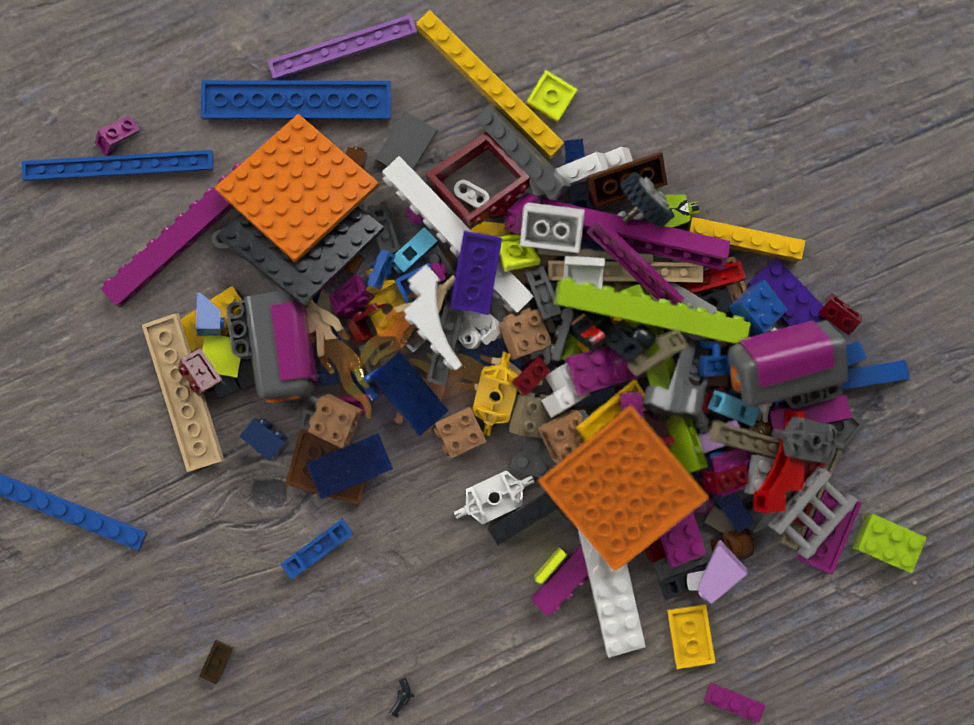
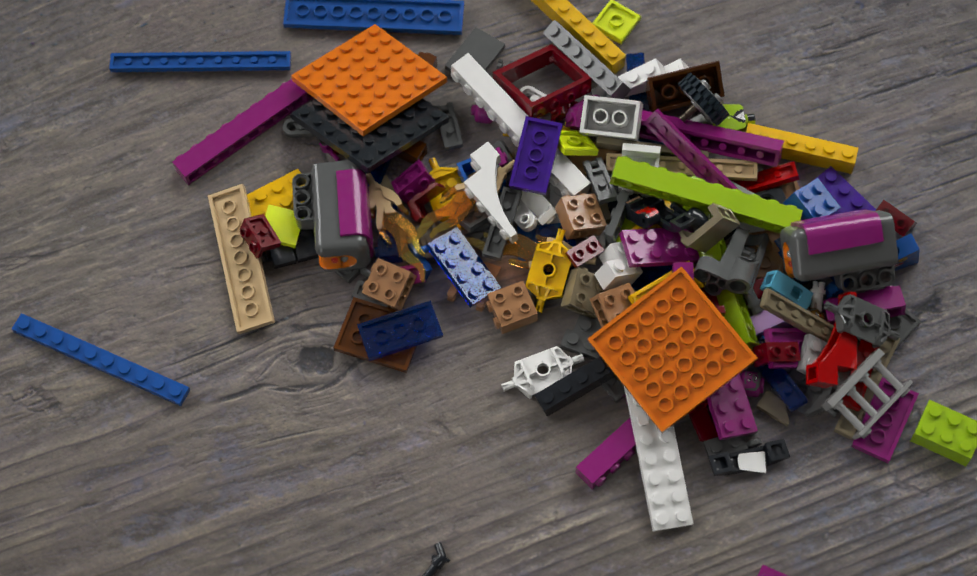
camera: 10 degrees right, 20 degrees down
magenta bracket [94,116,140,156] -> none
slope [196,293,225,336] -> none
dark brown plate [199,639,234,685] -> none
dark blue brick [239,418,290,461] -> none
blue slope [280,518,354,580] -> none
blue plate [367,249,396,290] -> none
medium azure brick [391,227,438,275] -> none
neon yellow tile [534,547,566,584] -> none
yellow plate [667,604,715,669] -> none
lavender slope [698,540,747,604] -> none
blue plate [699,340,730,377] -> none
reddish brown piece [711,529,754,560] -> none
blue slope [842,360,910,390] -> none

